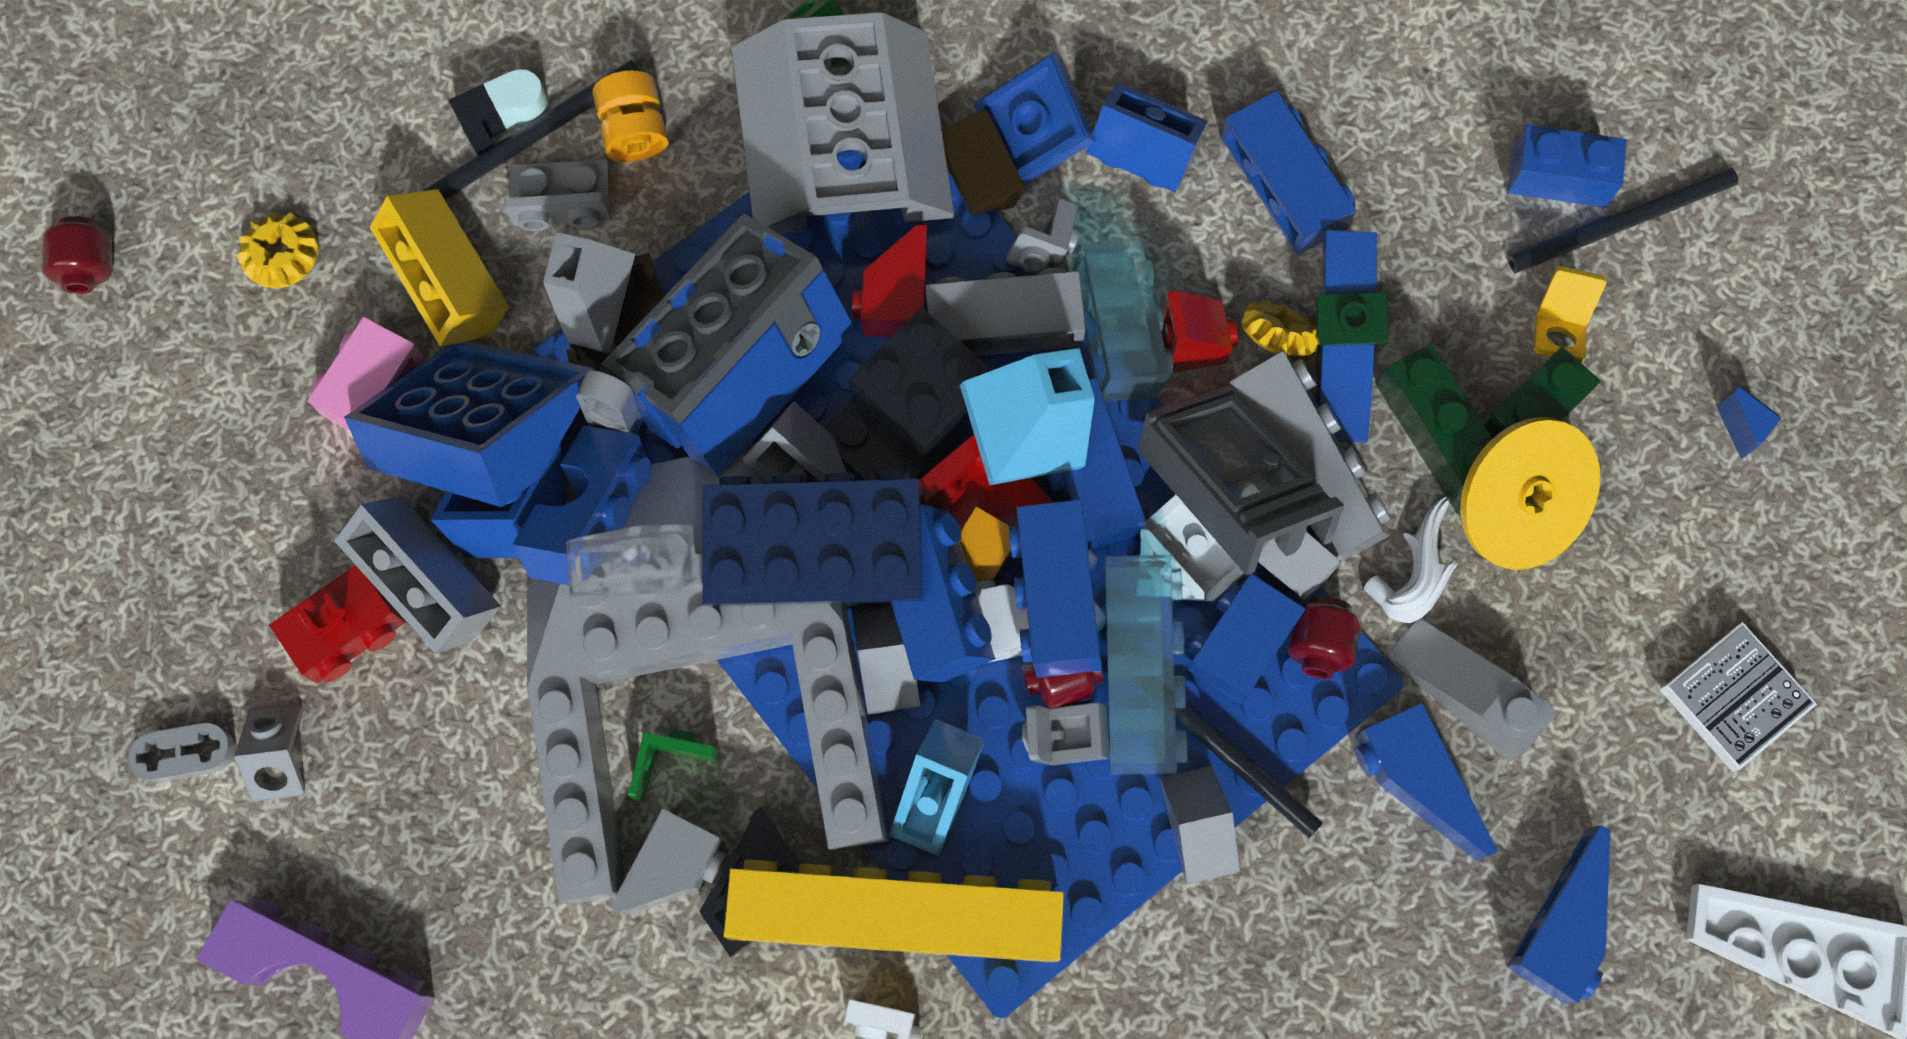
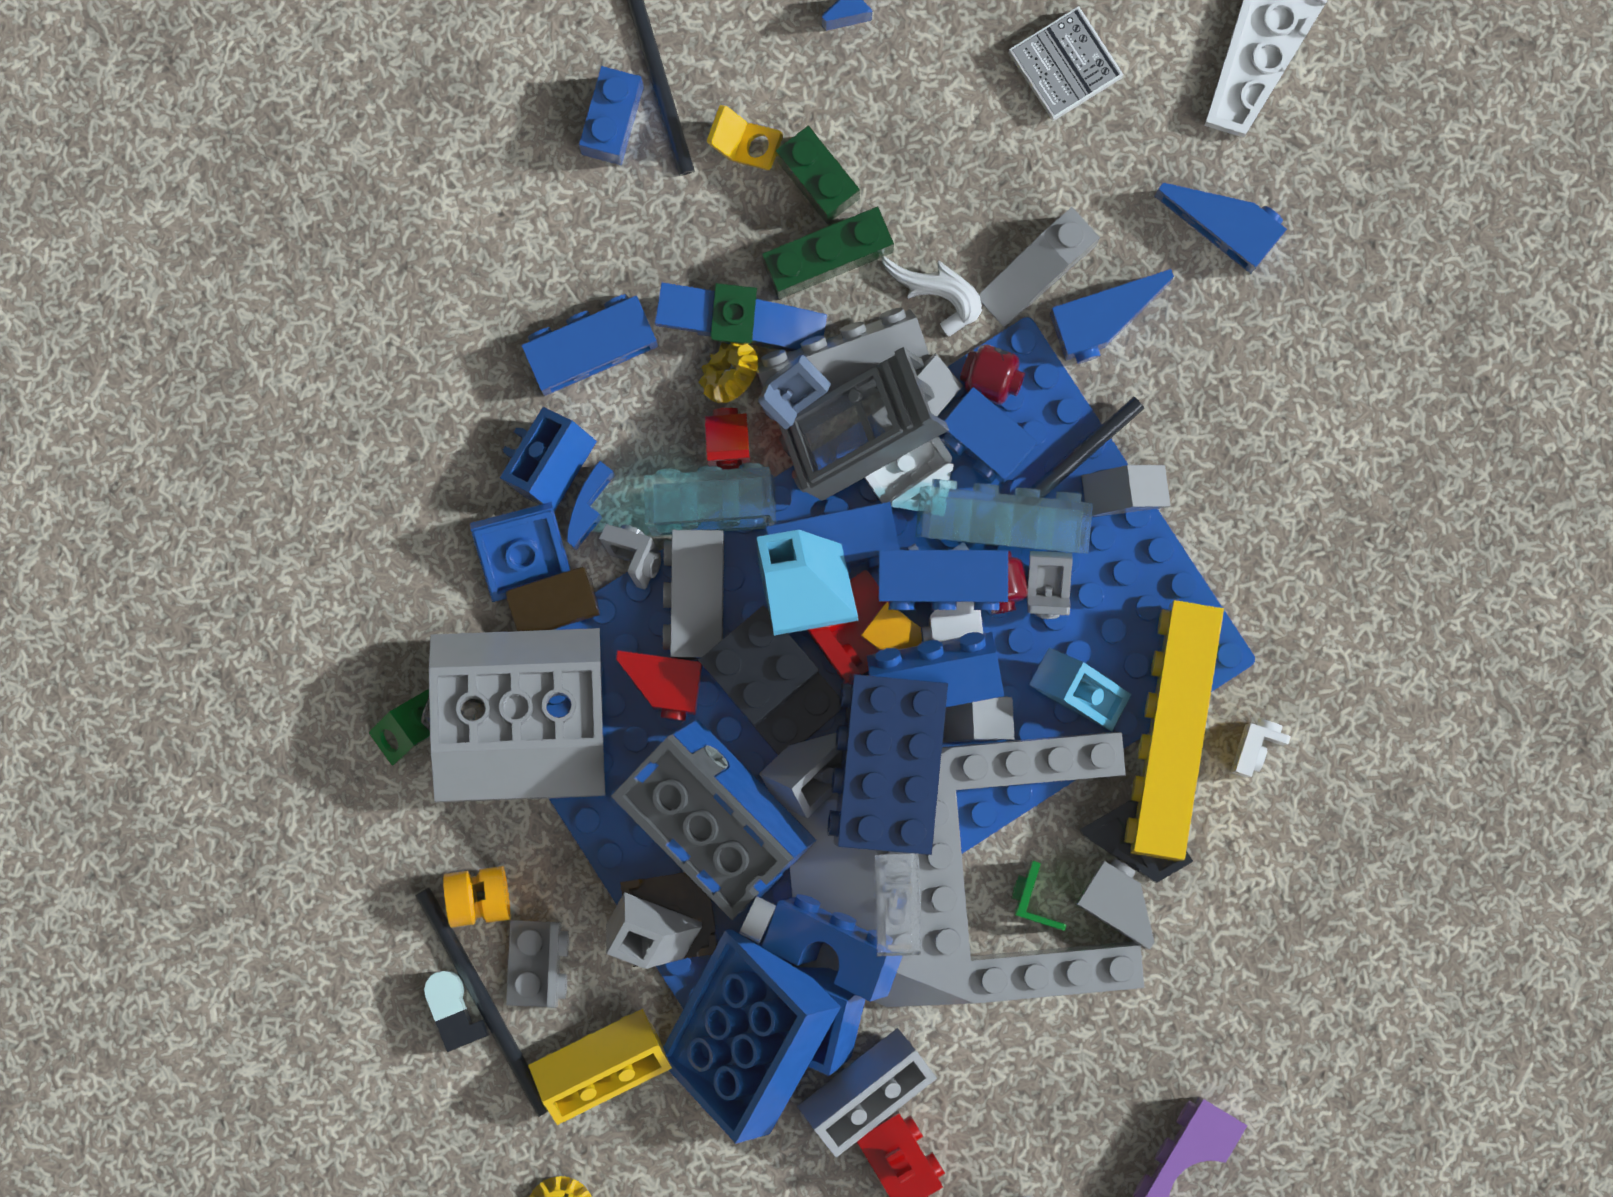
camera: 85 degrees left, 10 degrees up
bright pink brick [307,317,427,431] -> none
yellow piece [1460,417,1600,570] -> none
none -> blue slope [567,461,615,550]
none -> sand blue bracket [758,354,831,429]

